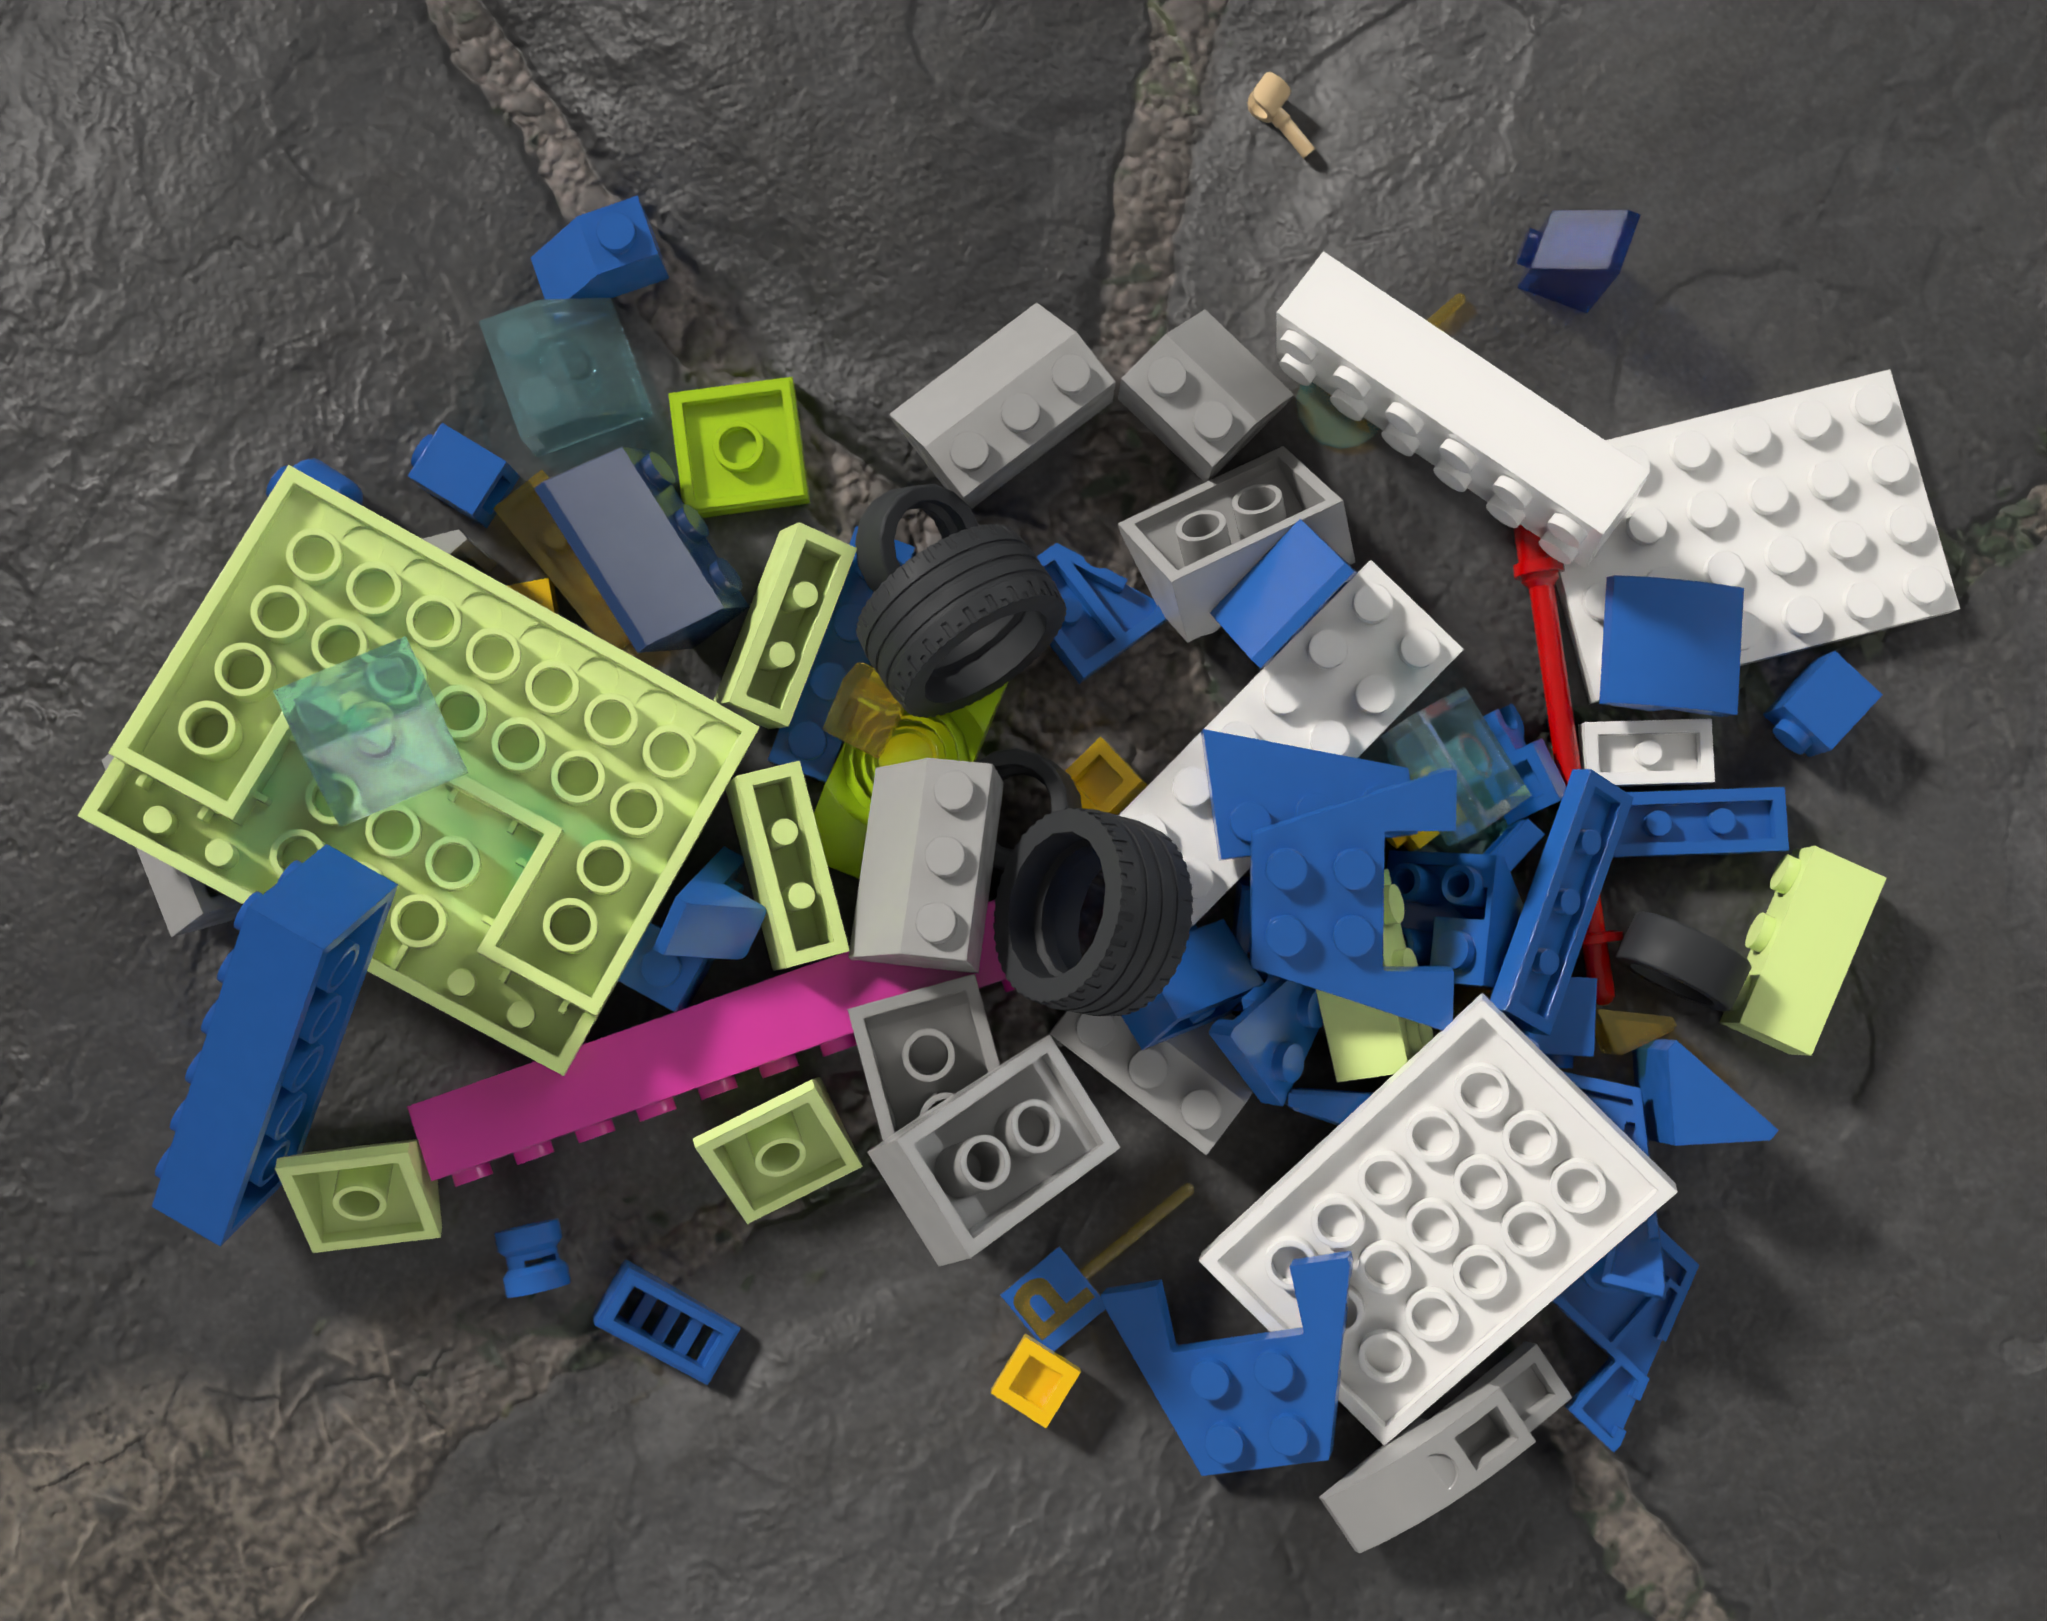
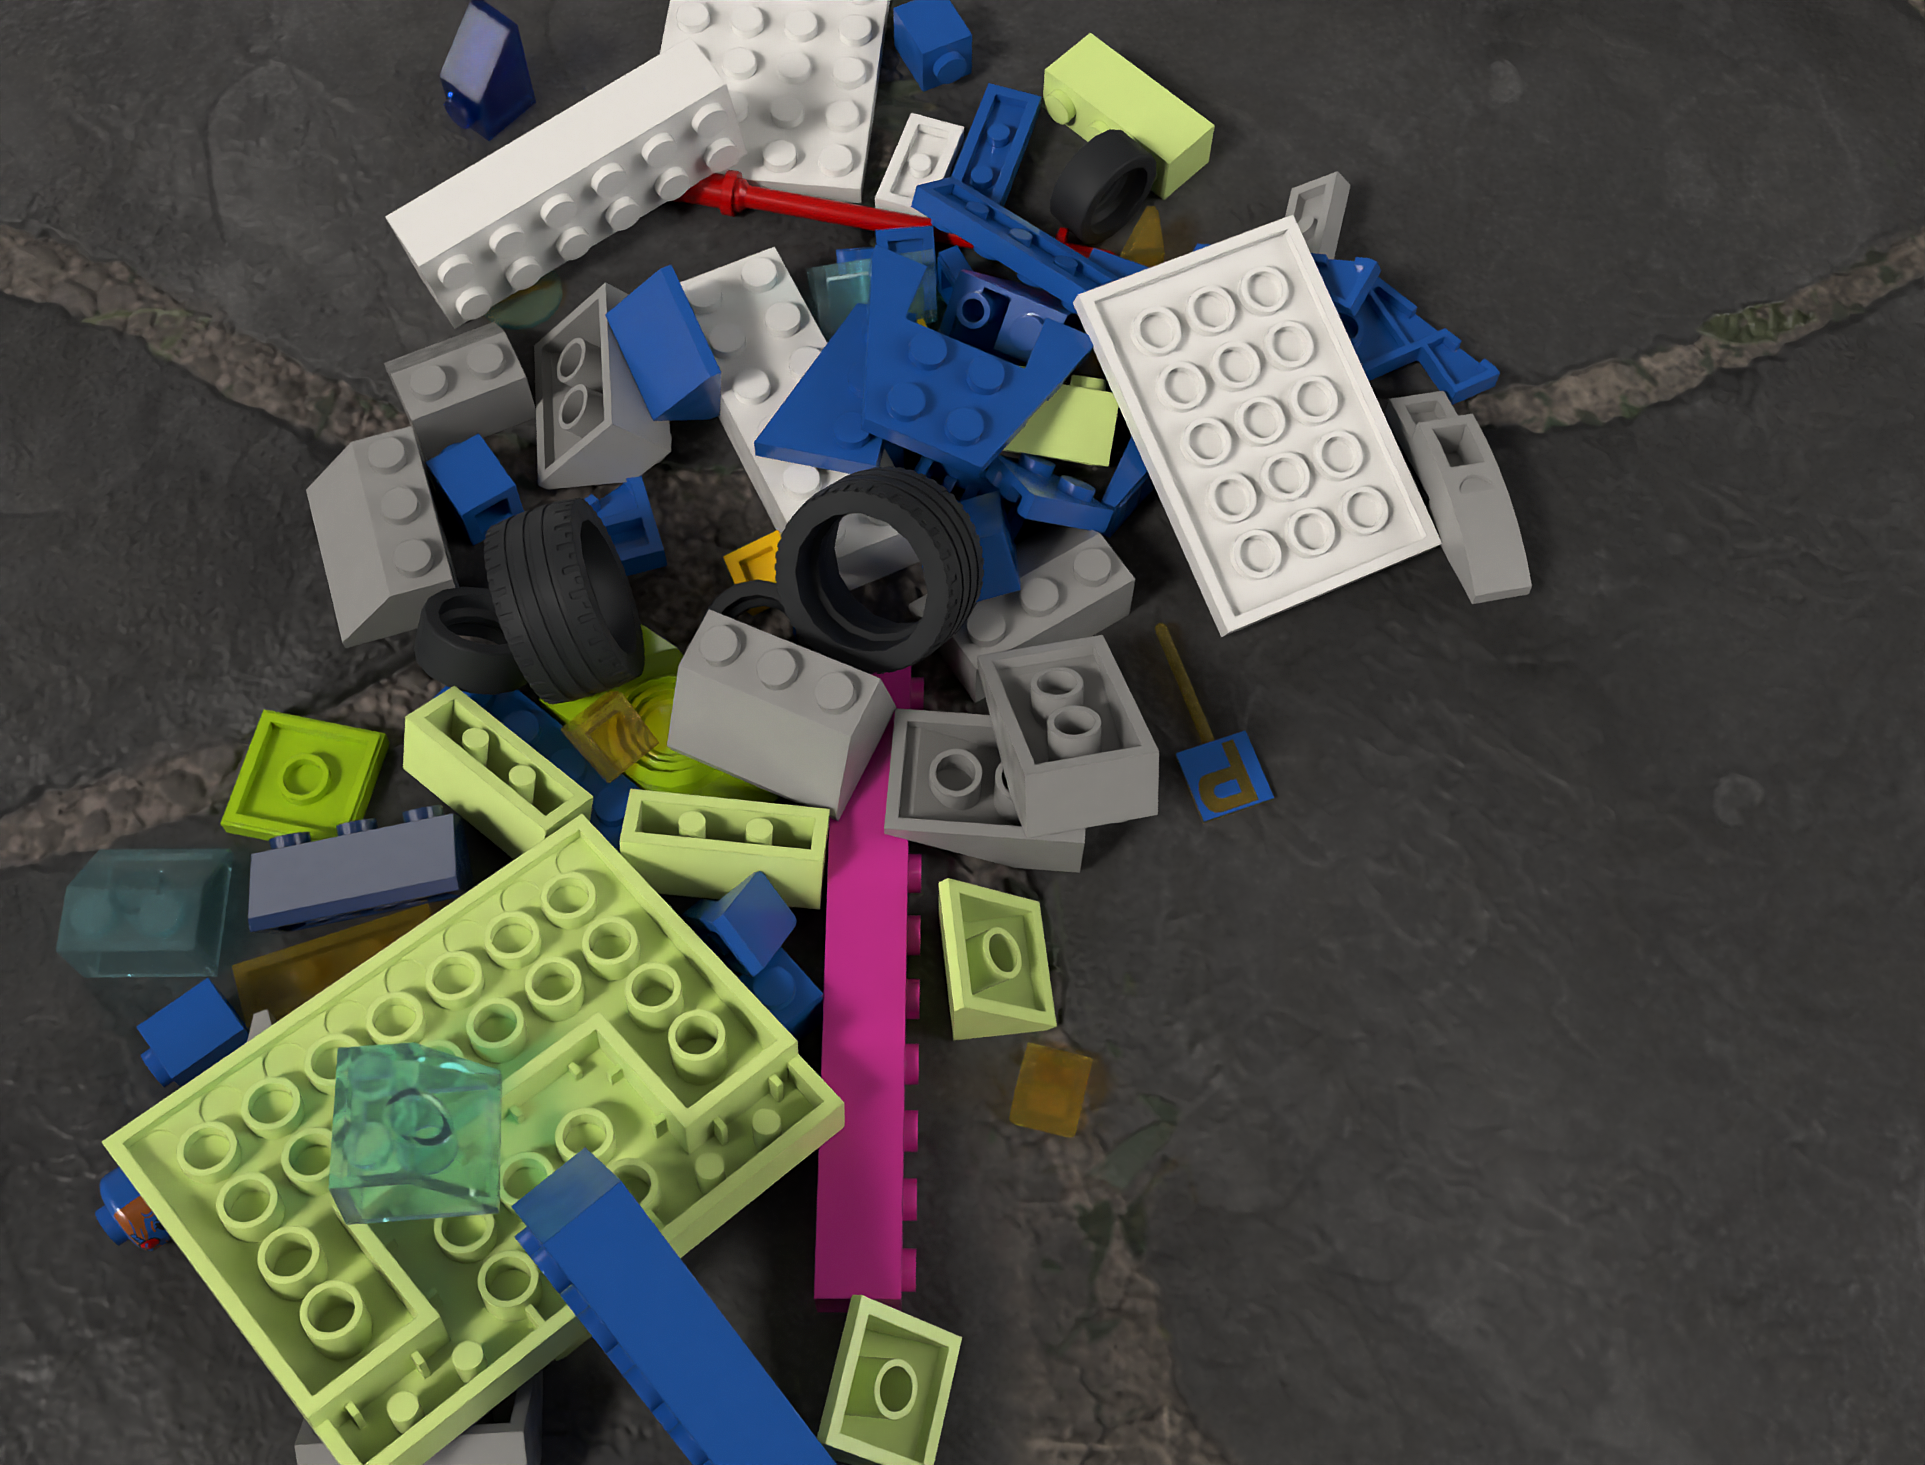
camera: 70 degrees left, 20 degrees down
blue wheel [494,1218,571,1298] -> none
blue slope [531,195,669,318] -> none
blue slope [592,1259,741,1385] -> none
yellow plate [991,1333,1081,1428] -> none
blue wing [1101,1251,1353,1476] -> none
tan hand [1247,72,1315,159] -> none
blue slope [1599,575,1744,717] -> none
blue slope [1632,1038,1779,1146] -> none
none -> blue brick [425,433,524,546]
none -> clear yellow slope [1009,1042,1093,1137]
none -> light grey plate [1285,171,1350,259]

